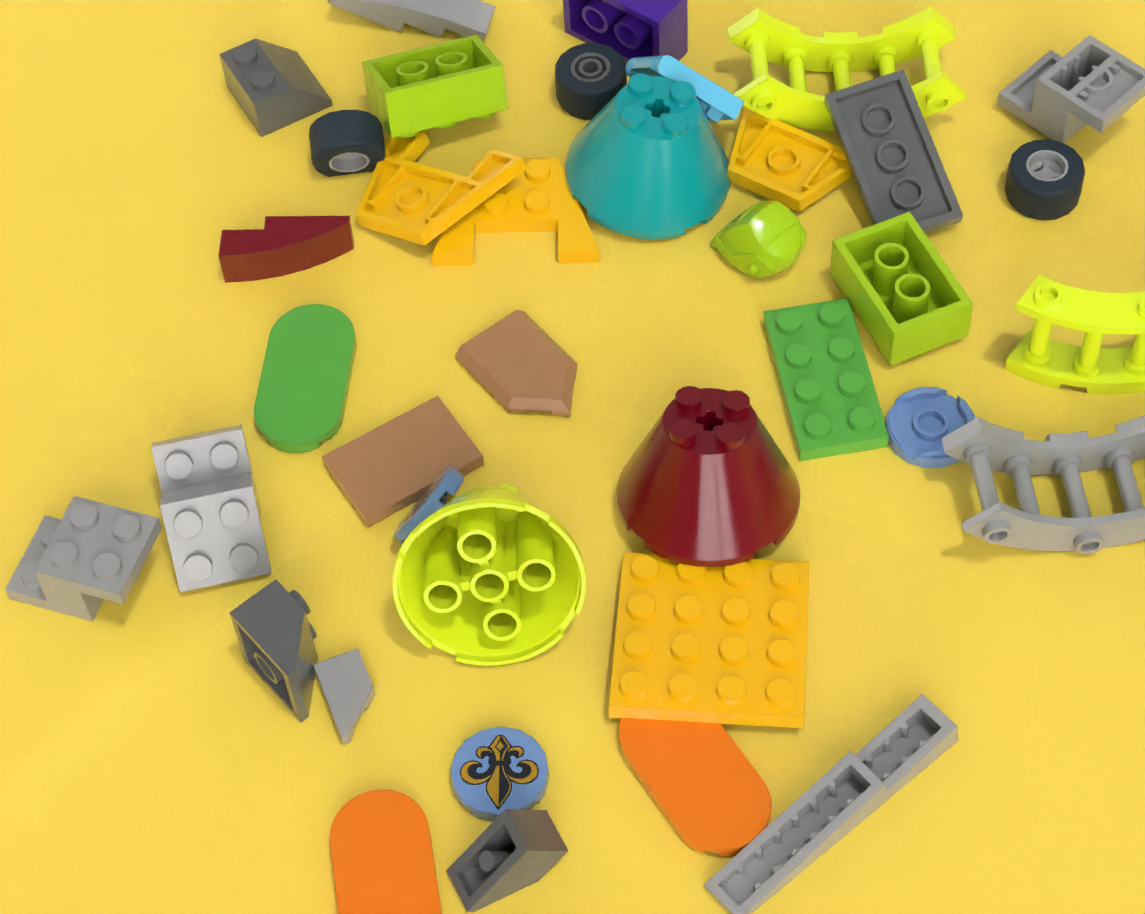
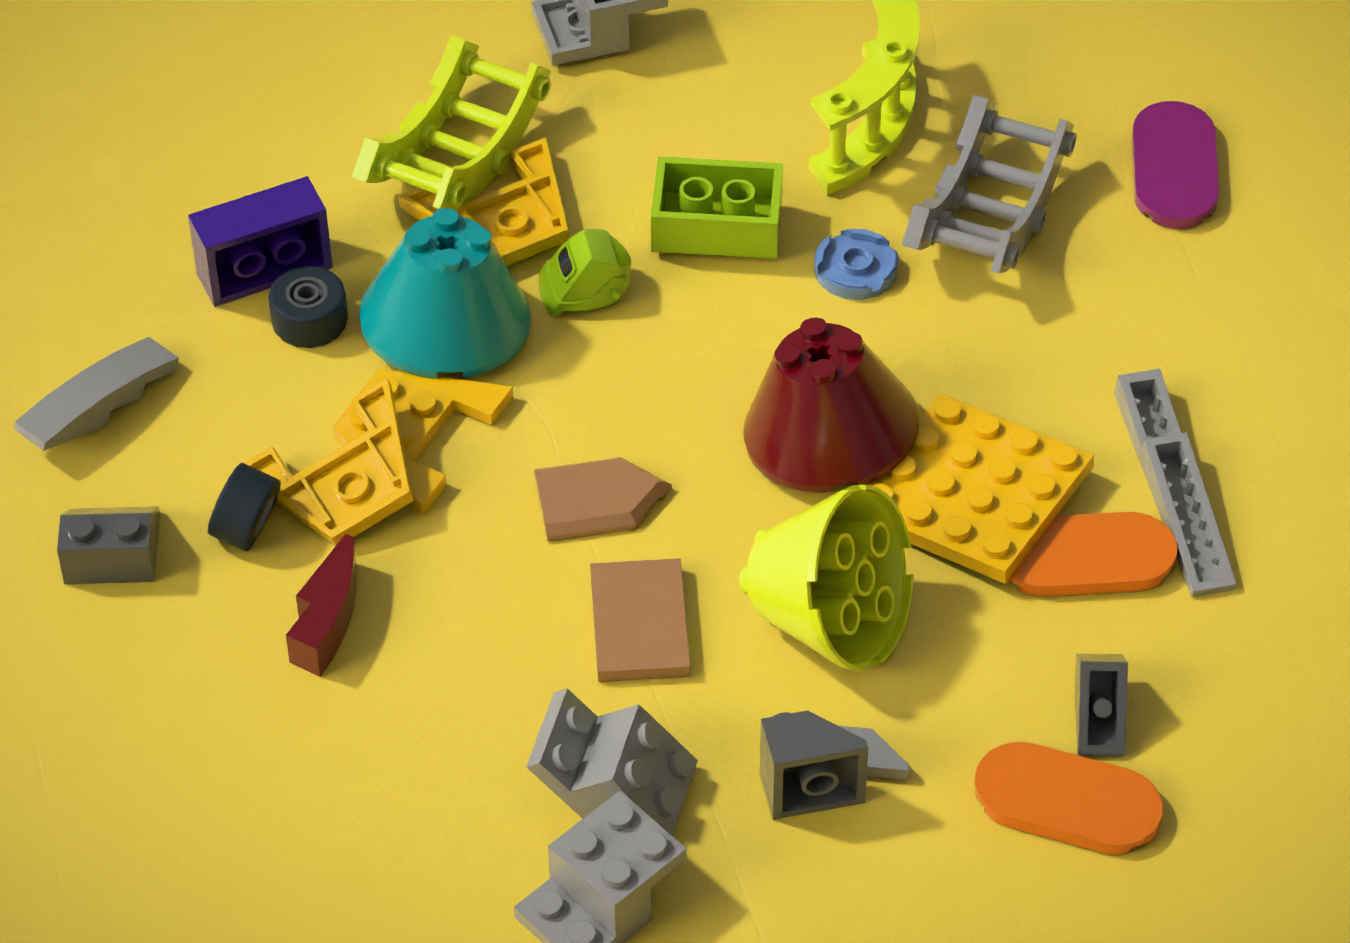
camera: 65 degrees left, 5 degrees down
bright green tile [254,304,357,453] -> none
lime brick [362,34,508,138] -> none
medium blue tile [392,465,464,545] -> none
medium blue tile [450,727,549,821] -> none
medium azure container [625,55,744,122] -> none
bright green plate [763,298,889,461] -> none
dark grey plate [824,69,963,234] -> none
black wheel [1005,139,1085,220] -> none

